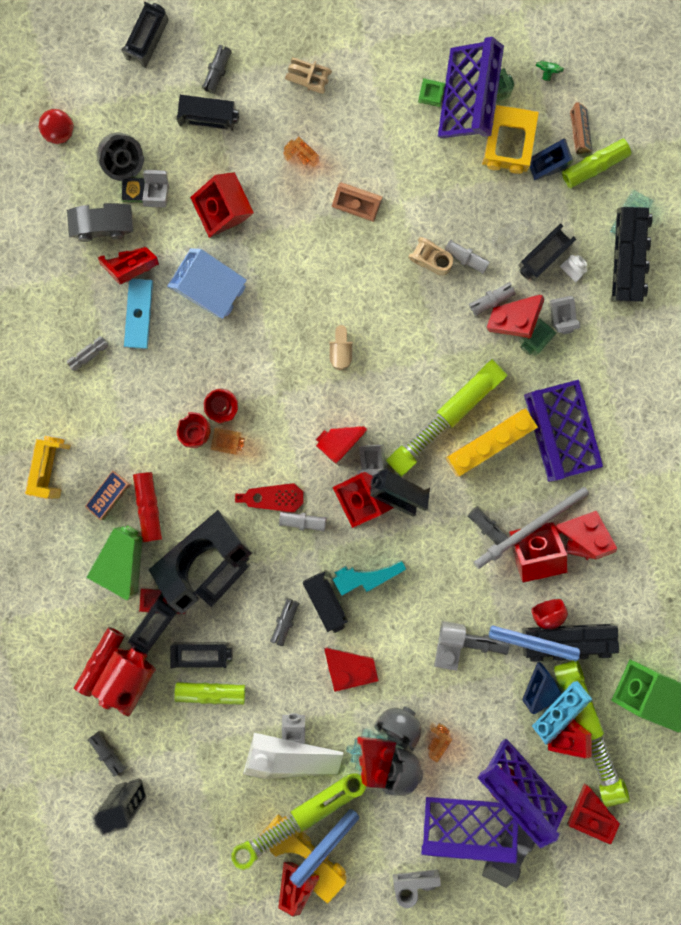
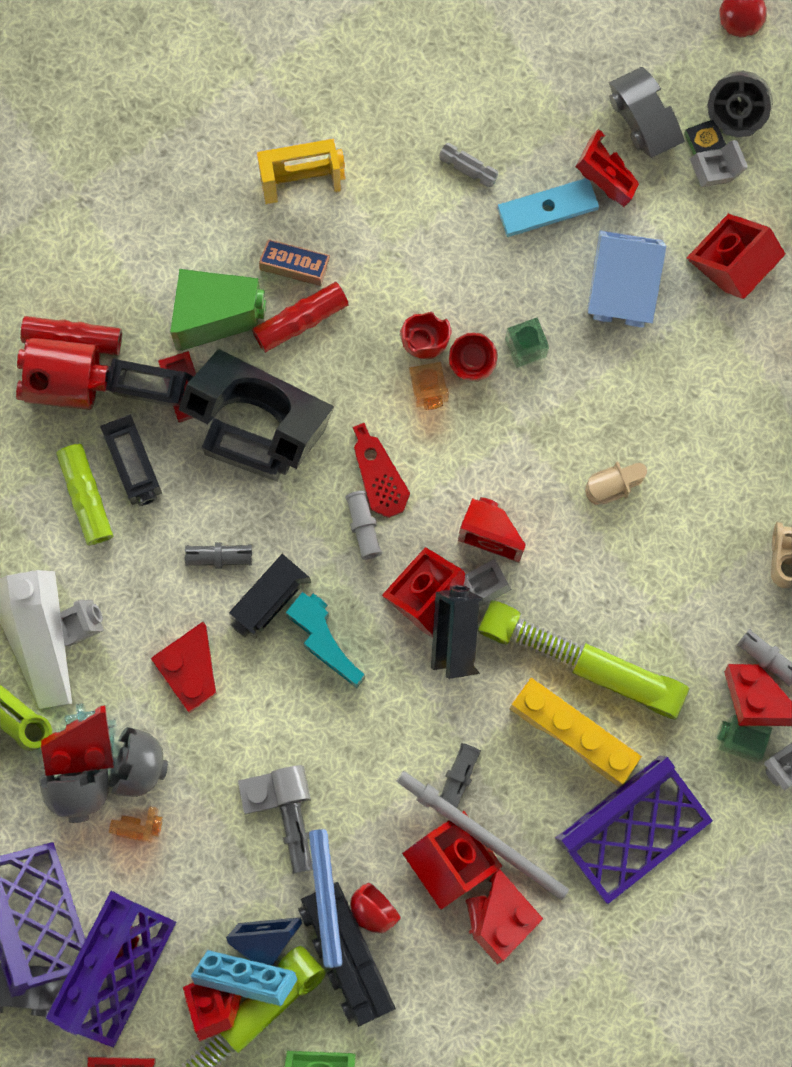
camera: 65 degrees right, 10 degrees down
none -> clear green brick [505,317,549,368]

